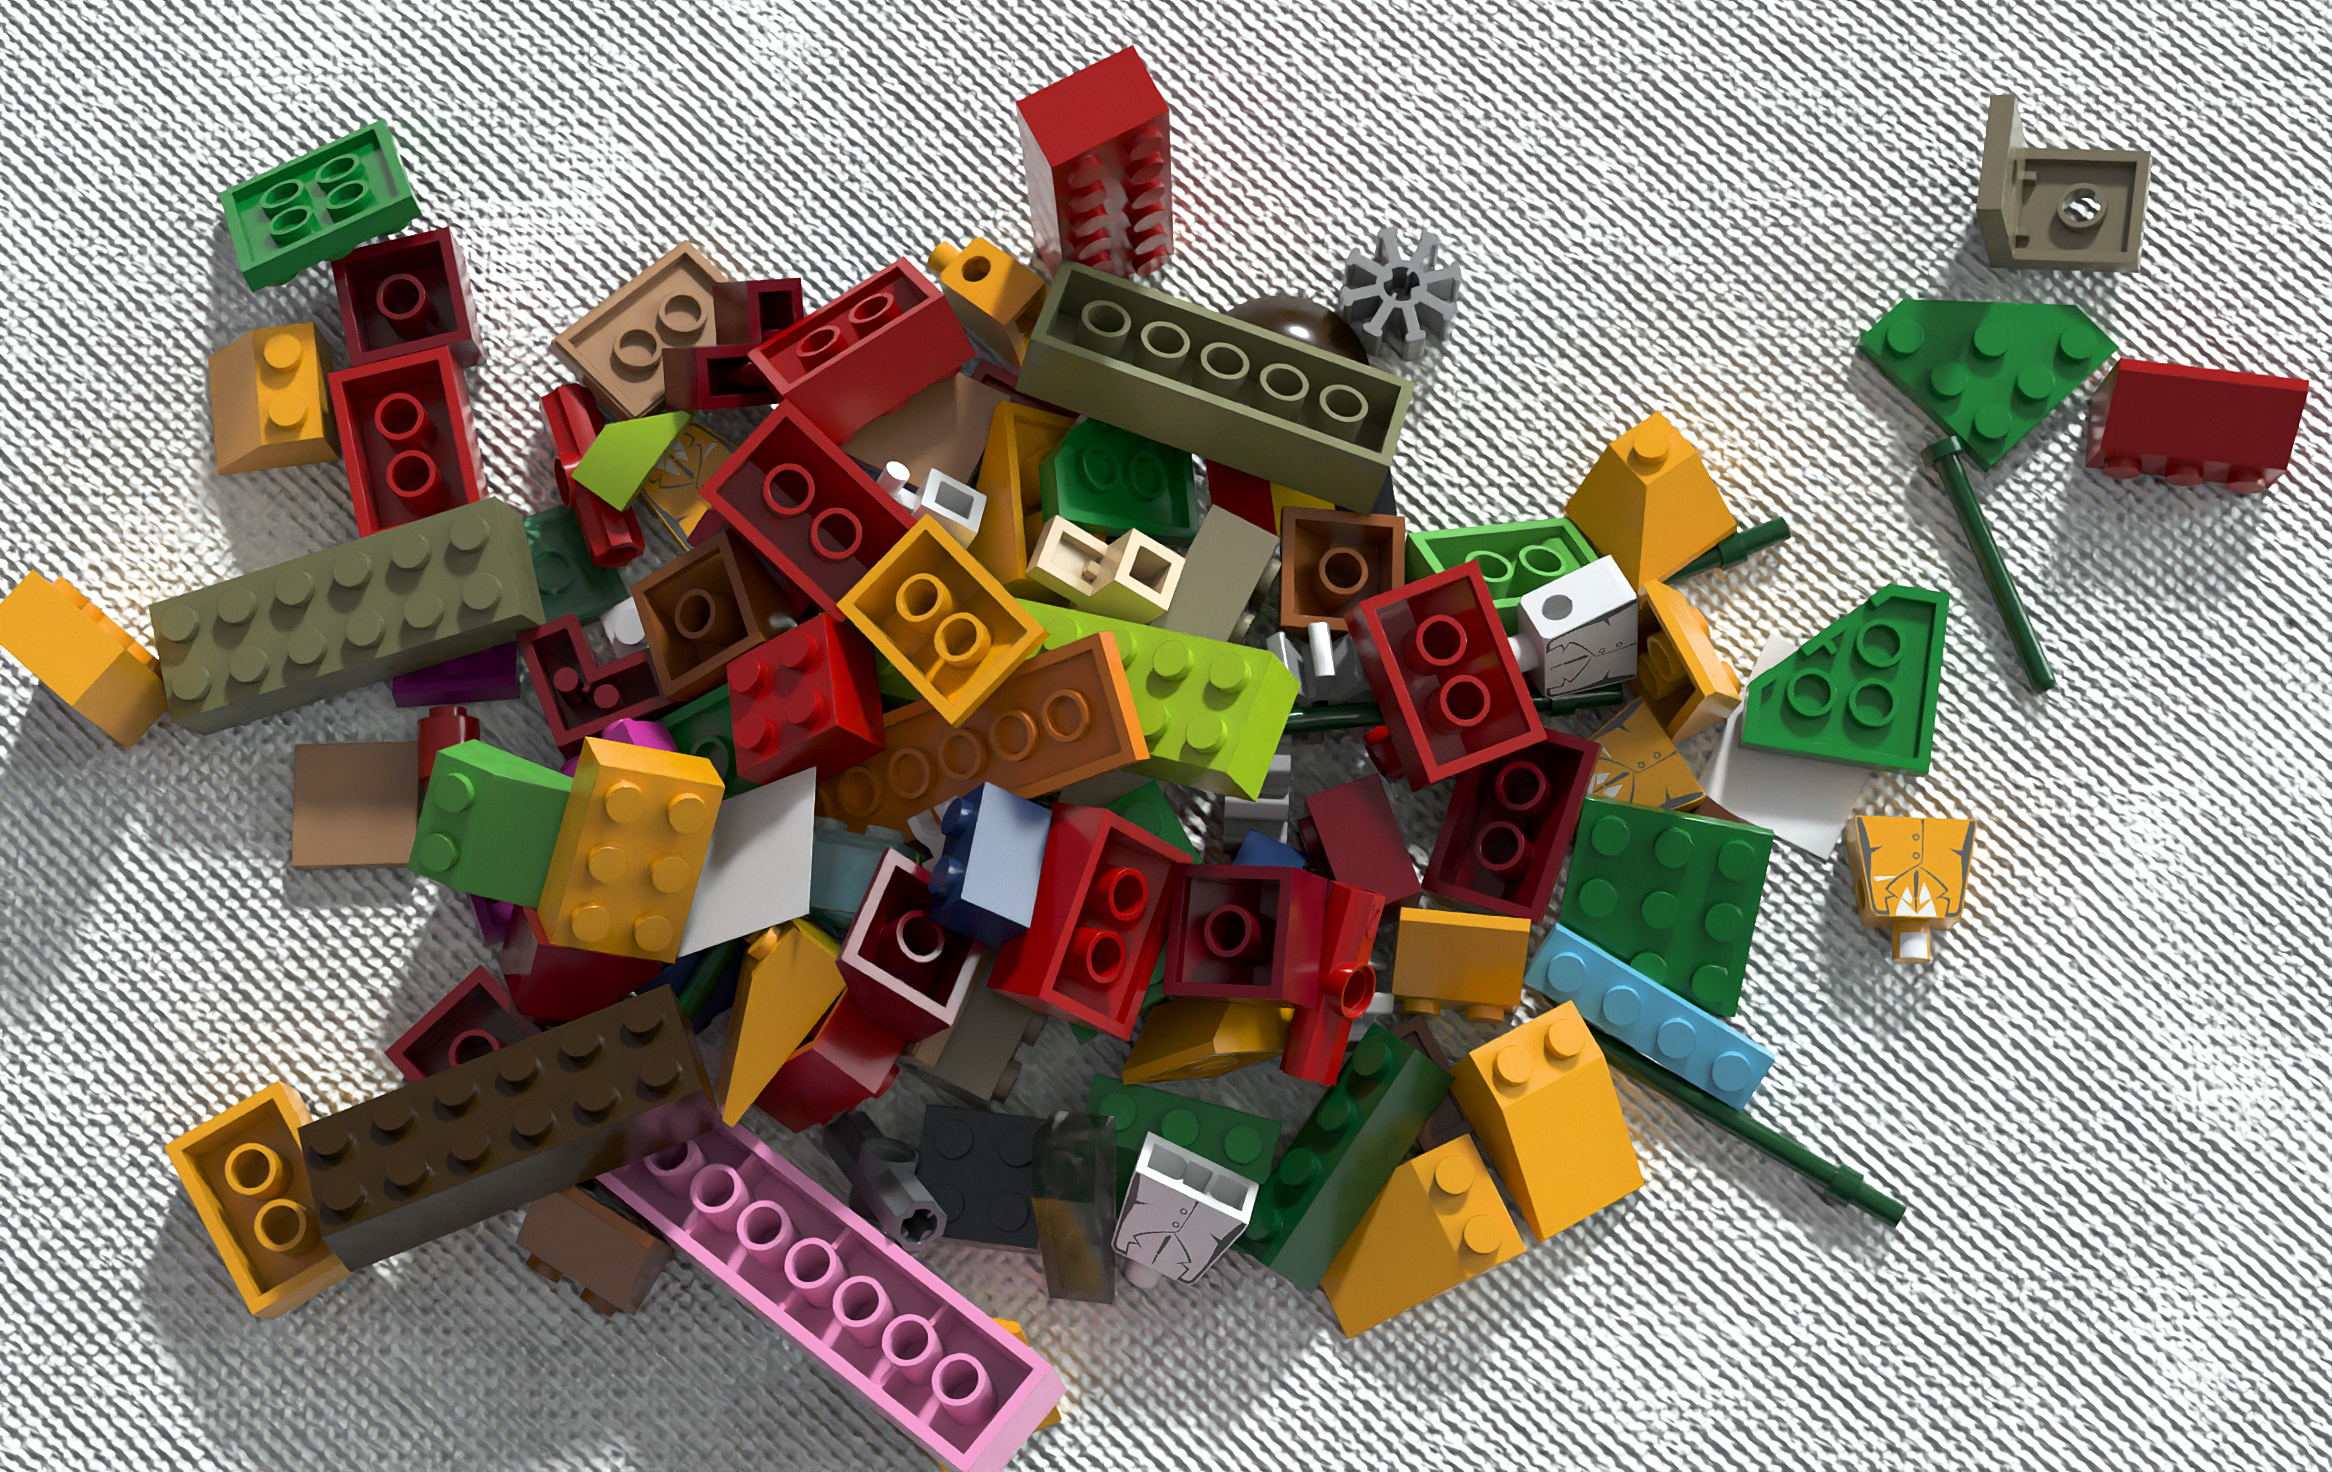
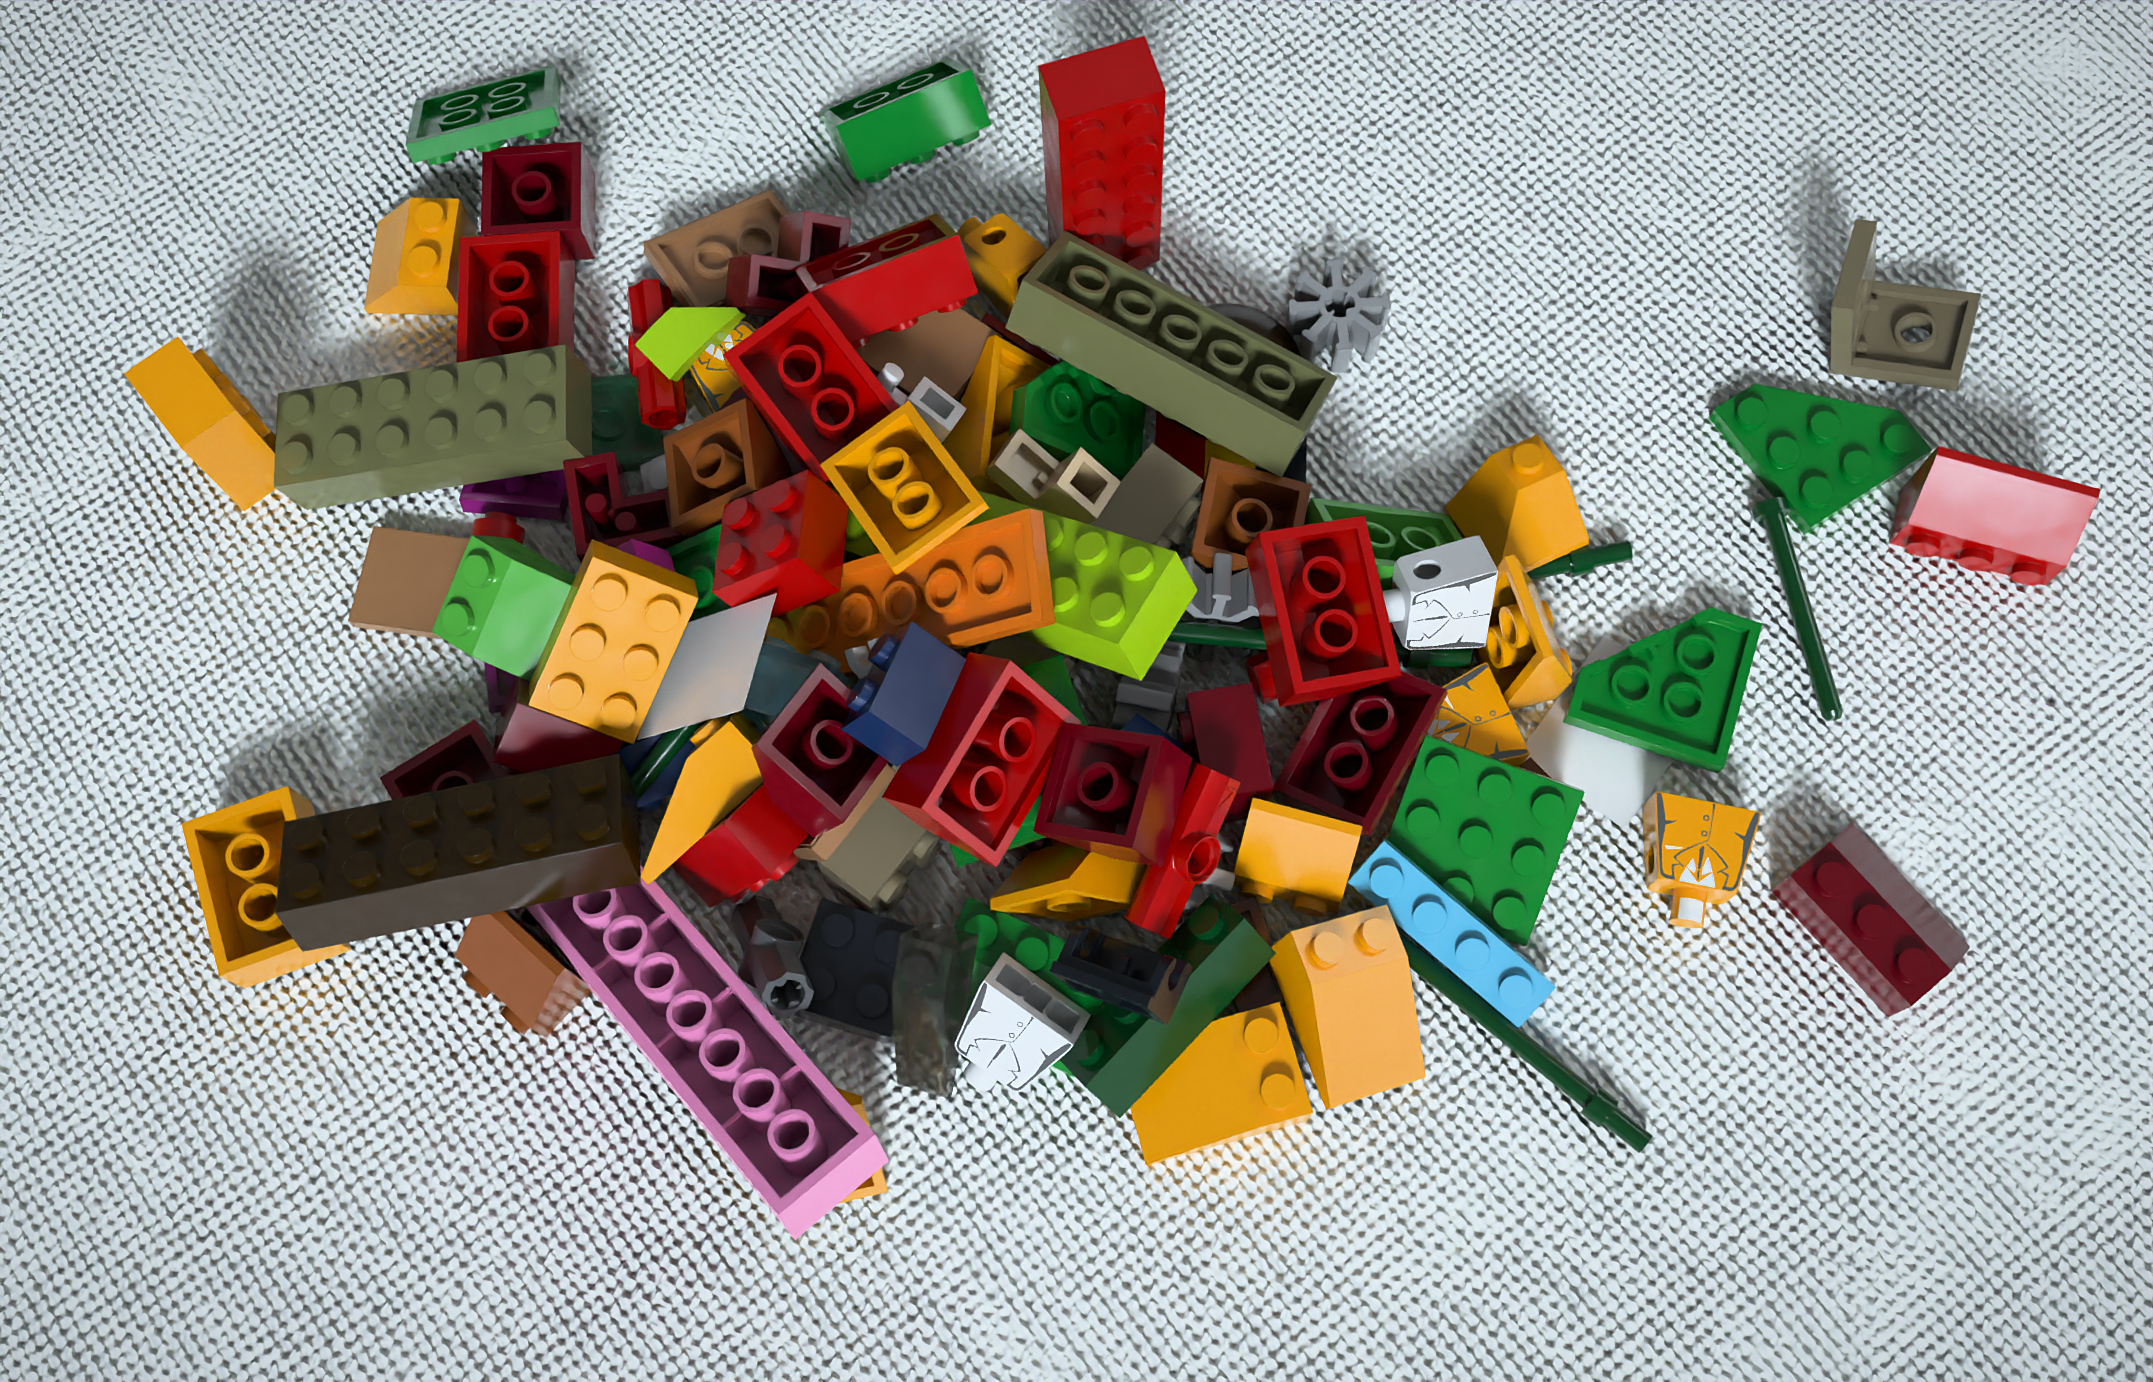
camera: 10 degrees right, 5 degrees down
none -> green slope [818,57,991,183]
none -> black hinge [1049,924,1193,1026]
none -> dark red slope [1771,822,1970,1017]

